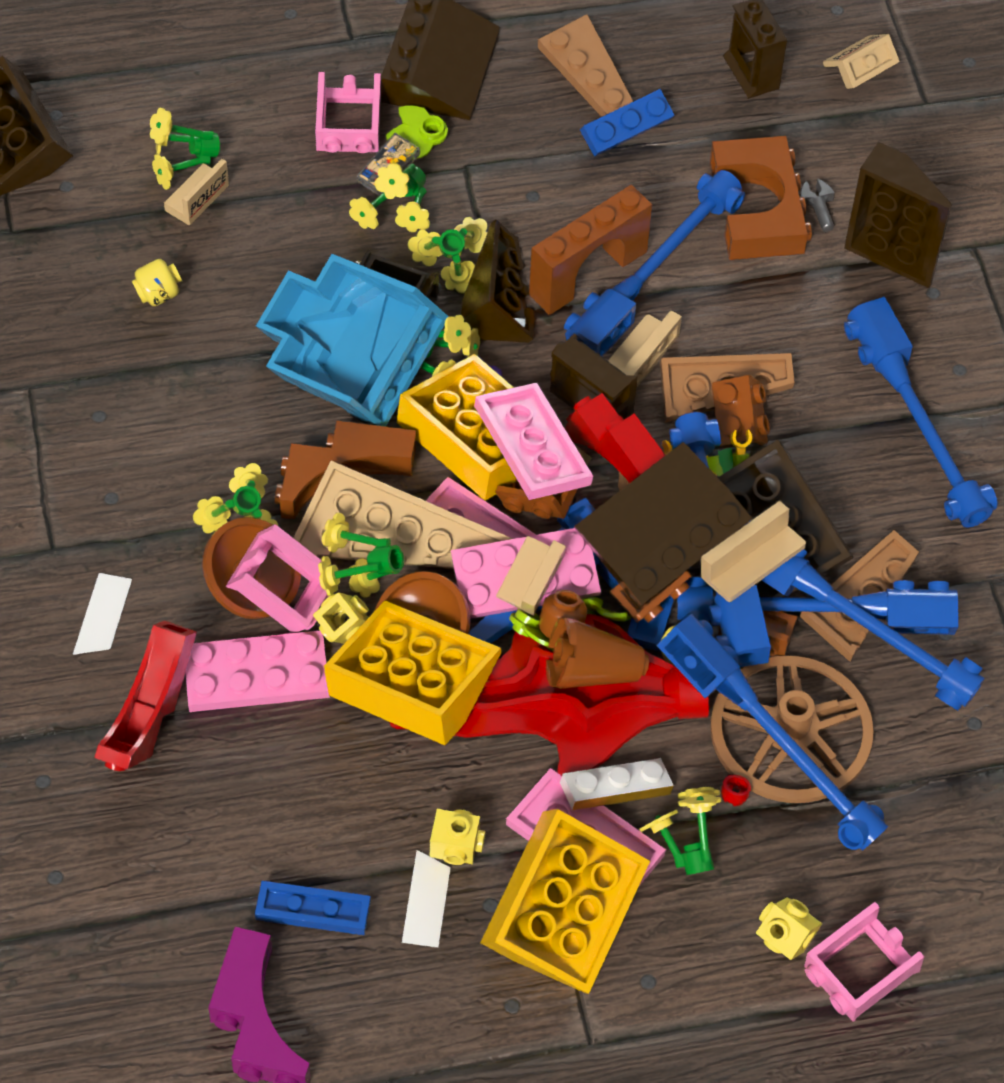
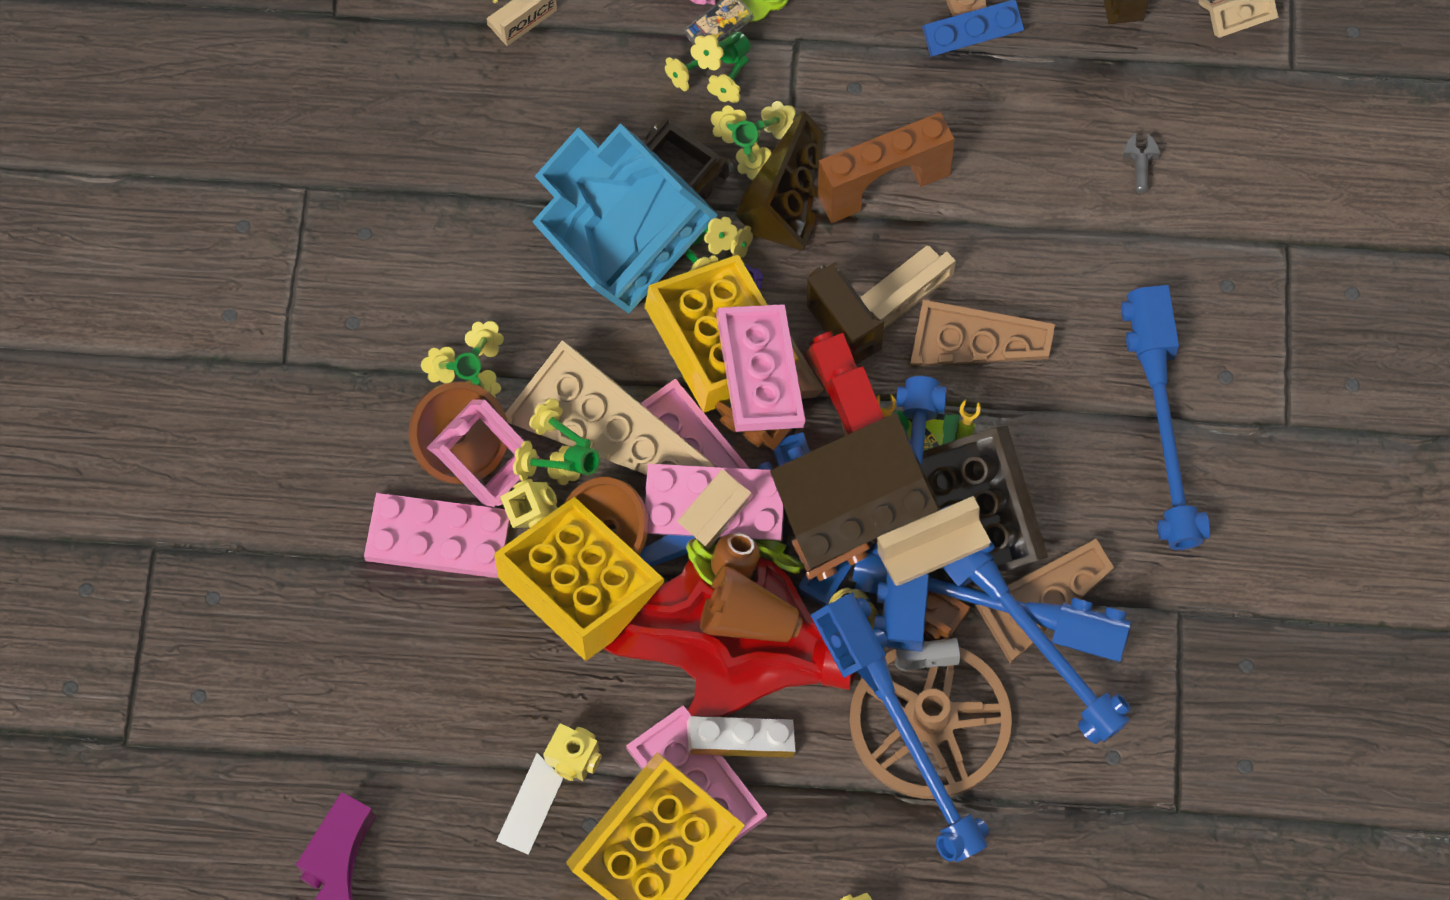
camera: 20 degrees right, 10 degrees up
white sticker [73,573,132,655] -> none
red arch [94,620,197,771] -> none
light yellow head [132,259,182,306] -> none
blue plate [255,881,371,936] -> none
dark orange arch [275,421,416,519] -> none
blue bar [564,170,745,357] -> none
plant [639,787,721,876] -> none
dark orange arch [710,136,812,260] -> none
dark orange bracket [712,375,770,449] -> none
red hinge [721,775,751,807] -> none
dark brown slope [844,142,952,288] -> none
none -> light grey bar [895,638,960,671]

